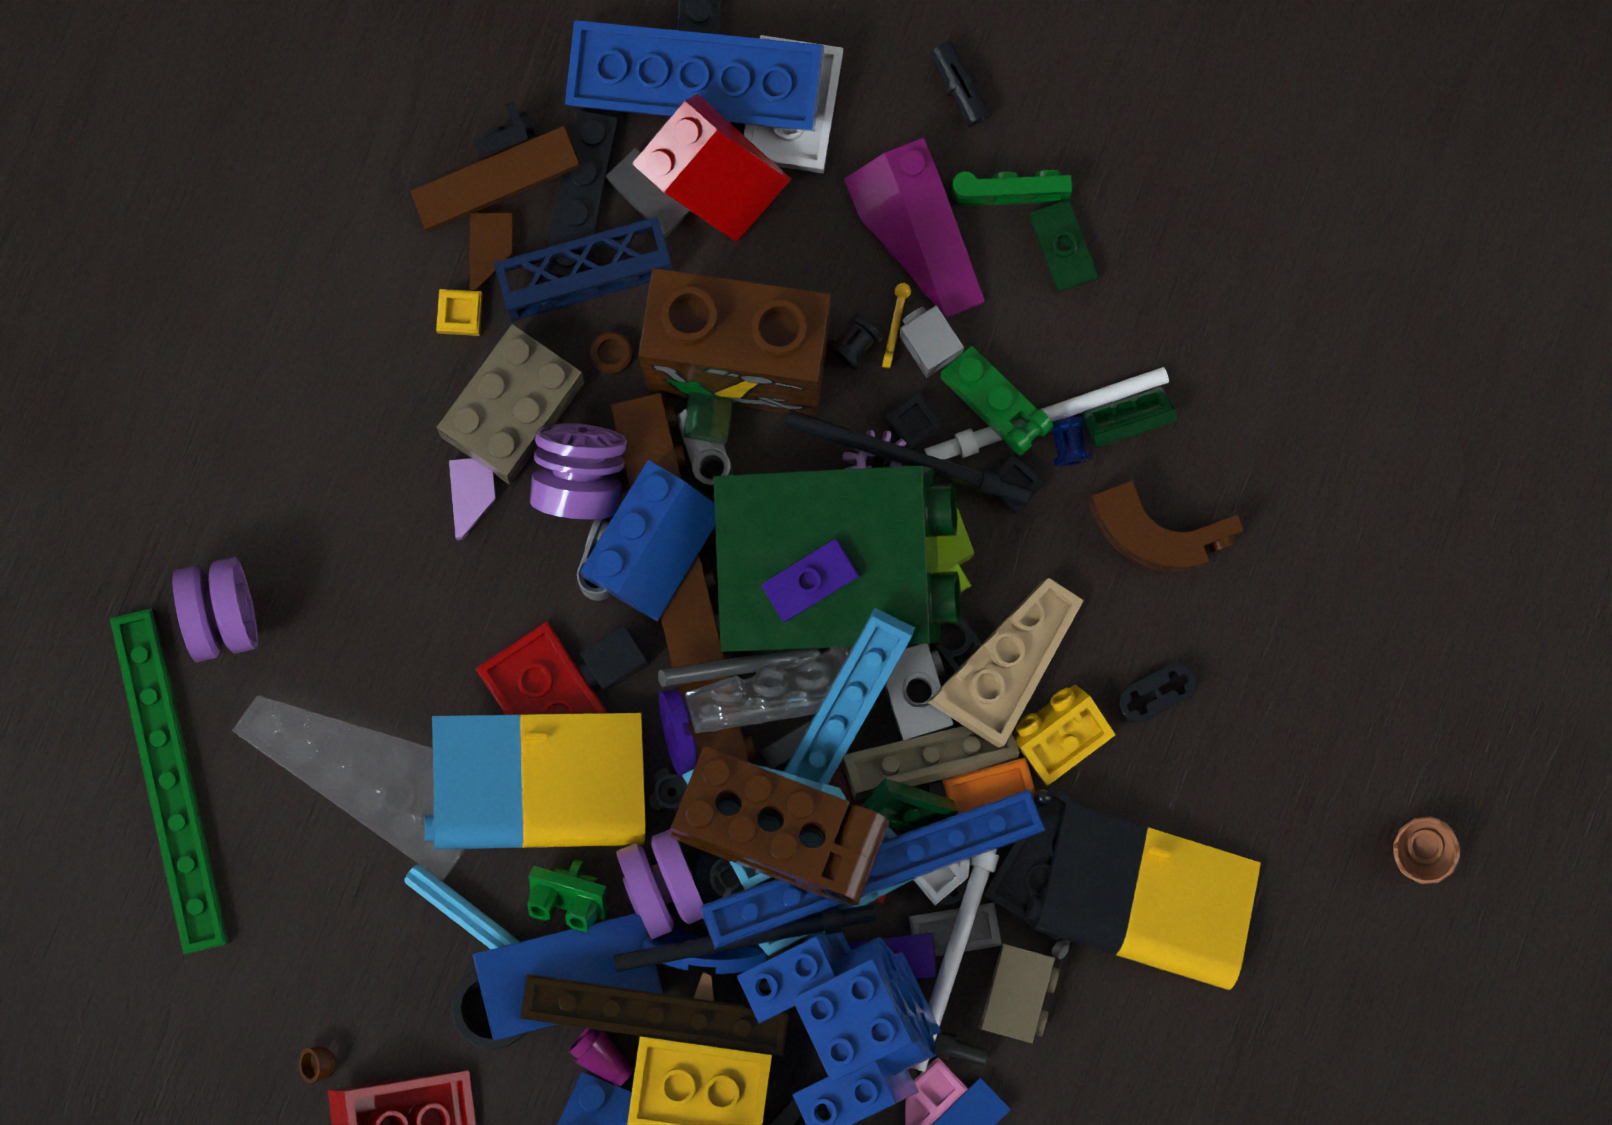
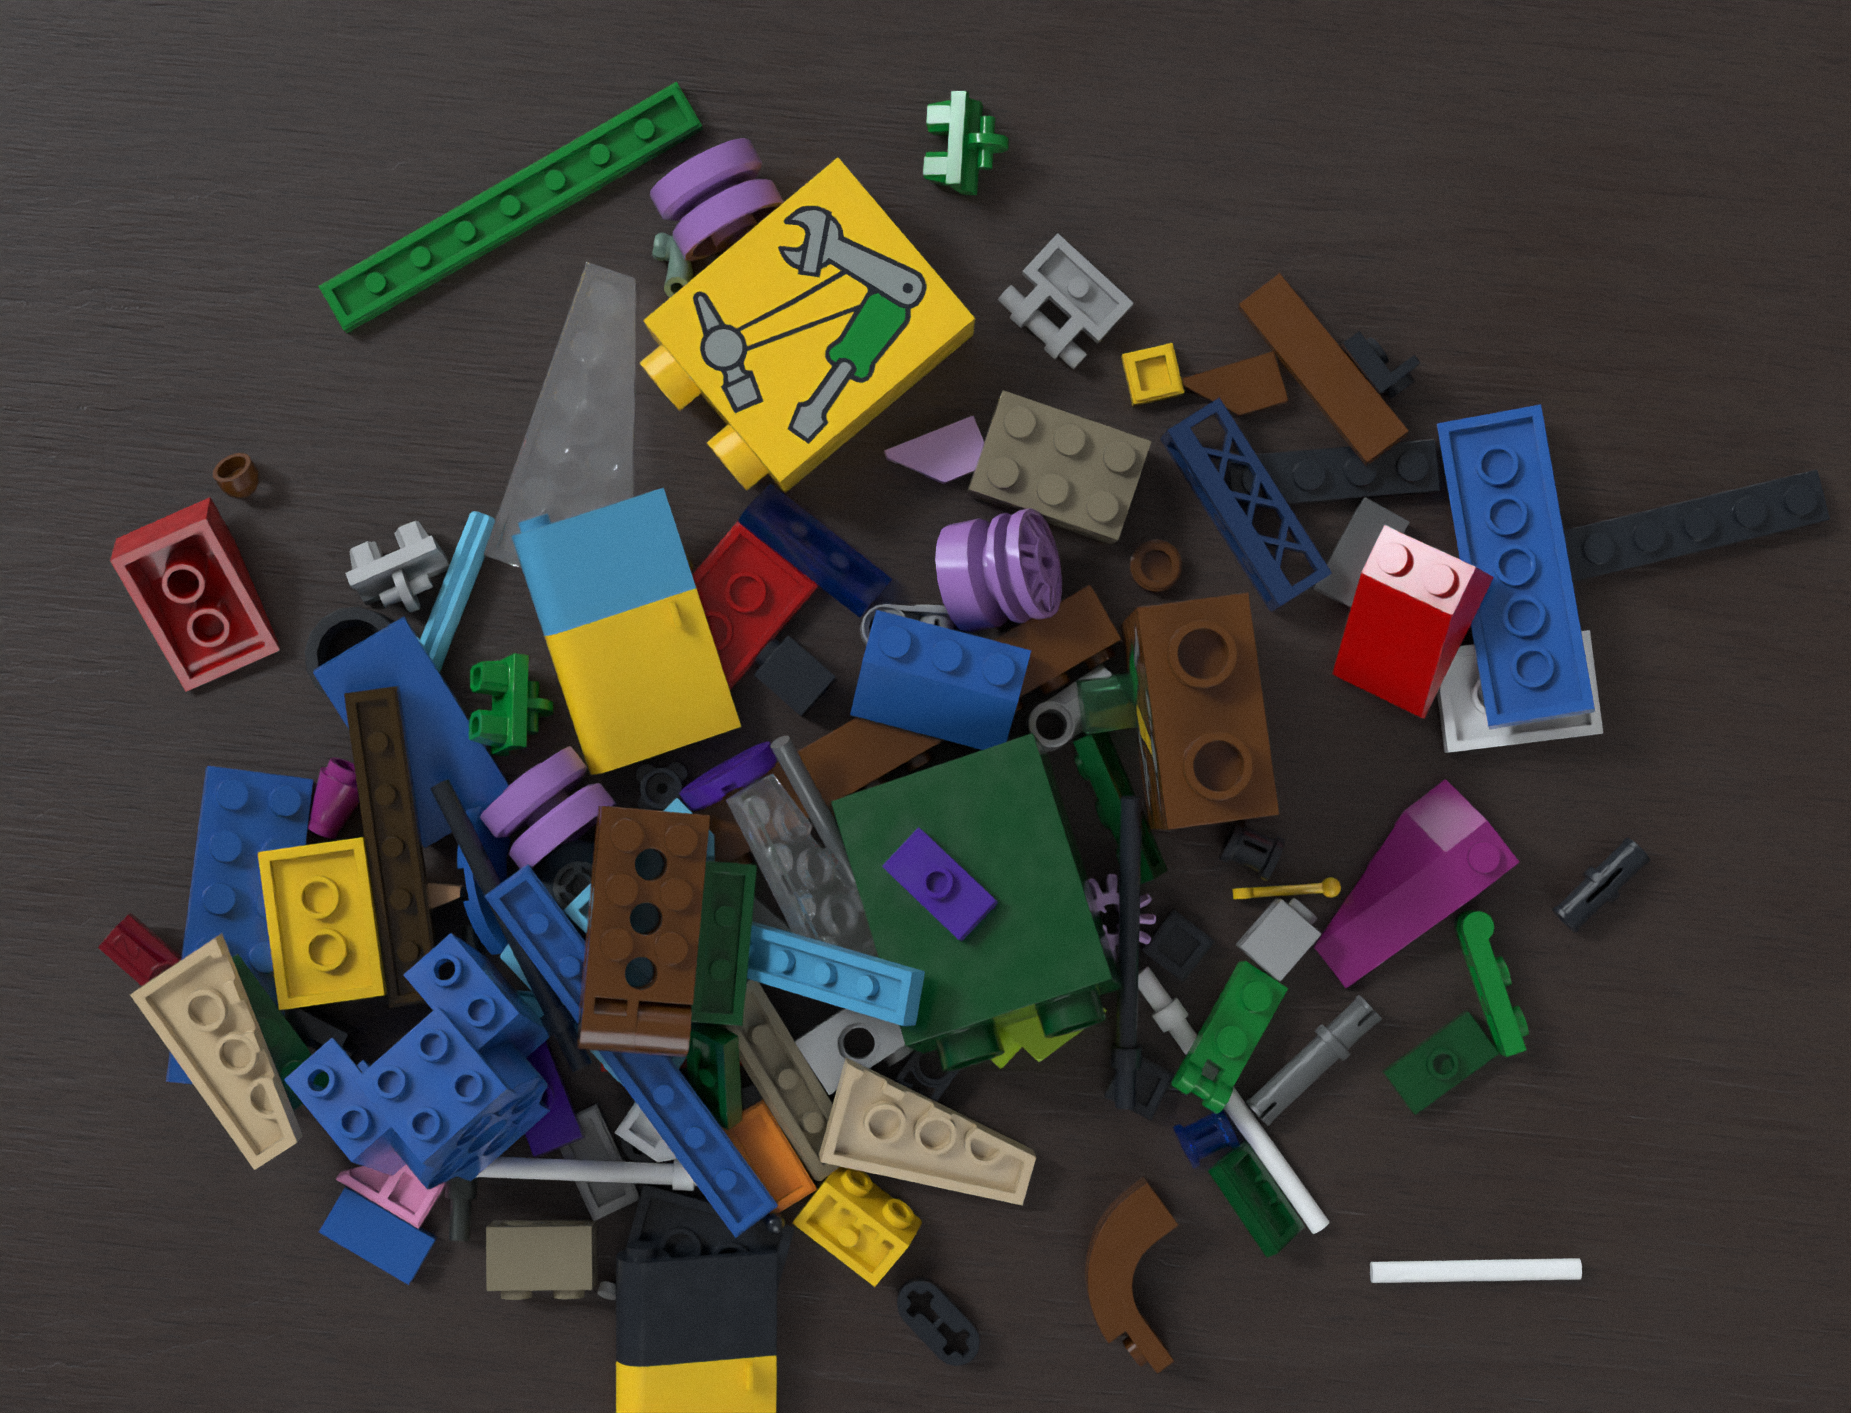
camera: 75 degrees right, 5 degrees up
none -> light grey hips [345,521,450,613]
none -> yellow brick [639,157,975,493]
none -> sand green arm [652,232,694,298]
none -> dark green plate [691,861,757,1026]
none -> clear blue plate [738,484,892,618]
none -> green hips [923,91,1009,195]
none -> light grey plate [998,233,1134,370]
none -> dark green plate [1073,728,1168,884]
none -> dark grey pin [1245,995,1382,1127]
none -> white bar [1370,1258,1582,1283]

